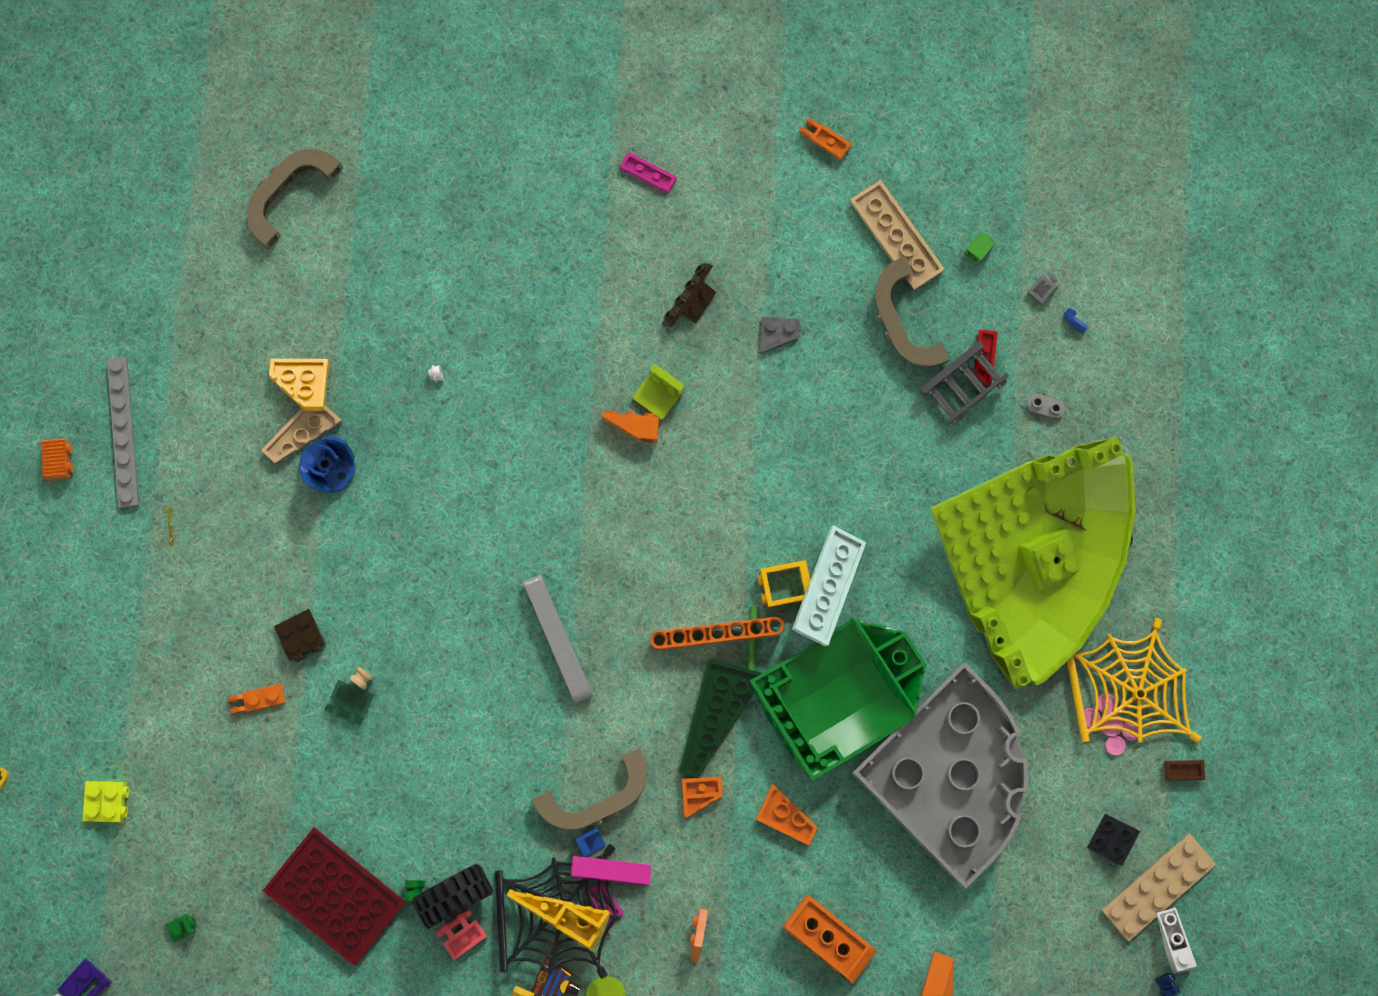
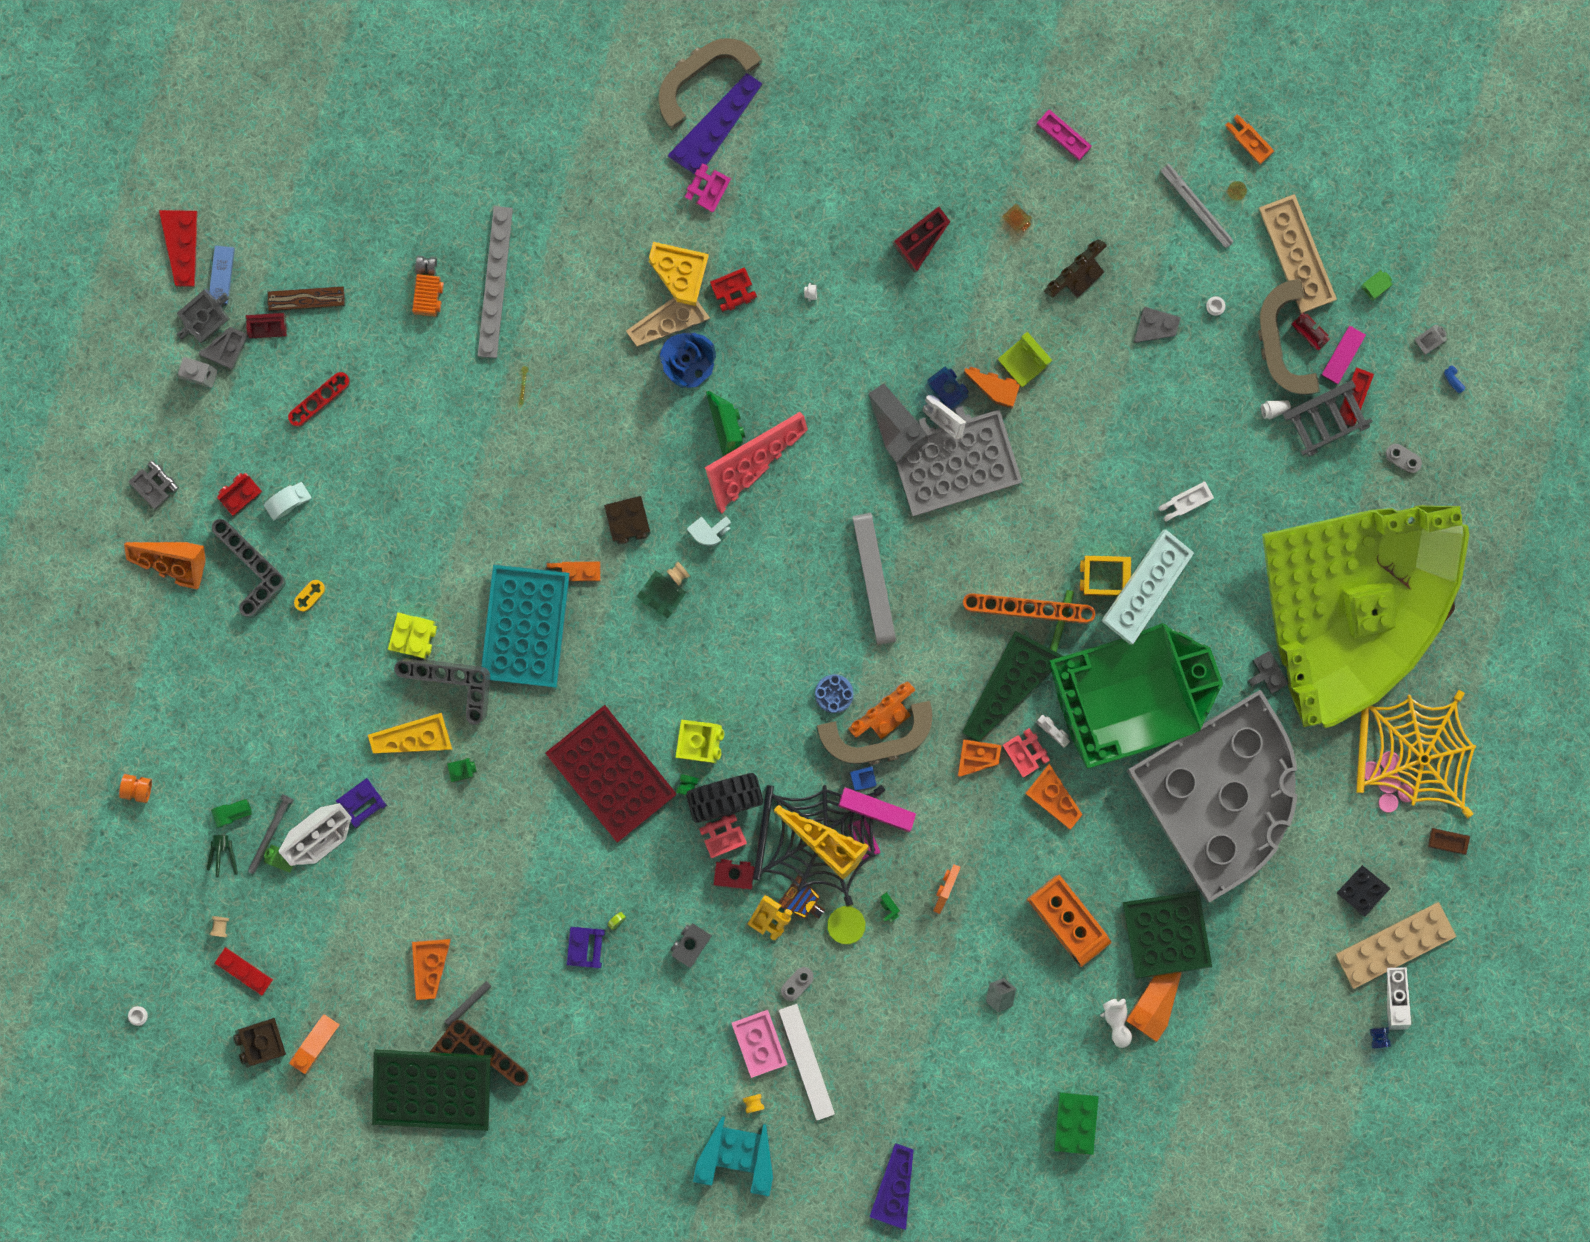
camera: 20 degrees right, 5 degrees up
none -> yellow wing [368,713,453,754]
none -> dark grey beam [394,658,490,725]
none -> flat silver wheel [415,255,437,276]
none -> teal plate [480,564,570,688]
none -> dark purple wing [668,73,763,174]
none -> neon yellow plate [675,720,724,764]
none -> dark pink plate [685,163,731,213]
none -> light aqua brick [687,517,731,546]
none -> coral wing [705,412,808,514]
none -> green wedge [706,391,746,457]
none -> red plate [710,267,757,312]
none -> dark red brick [713,859,754,890]
none -> medium blue tile [815,674,853,713]
none -> orange bracket [848,681,915,739]
none -> dark grey wedge [868,383,928,464]
none -> green bracket [880,892,900,923]
none -> dark red wedge [891,207,951,273]
none -> light grey hinge [896,406,1022,517]
none -> white hinge [923,395,966,439]
none -> clear blue brick [927,366,969,411]
none -> clear orange bracket [1002,204,1032,233]
none -> coral plate [1002,728,1050,778]
none -> white wing [1036,715,1070,748]
none -> dark green plate [1122,891,1212,979]
none -> white hinge [1158,482,1214,522]
none -> light grey axle [1161,164,1234,248]
none -> white plate [1206,296,1225,316]
none -> tile [1227,181,1247,201]
none -> dark grey plate [1248,651,1288,694]
none -> white cone [1261,400,1291,420]
none -> dark red hinge [1291,312,1330,351]
none -> dark pink tile [1321,325,1366,385]

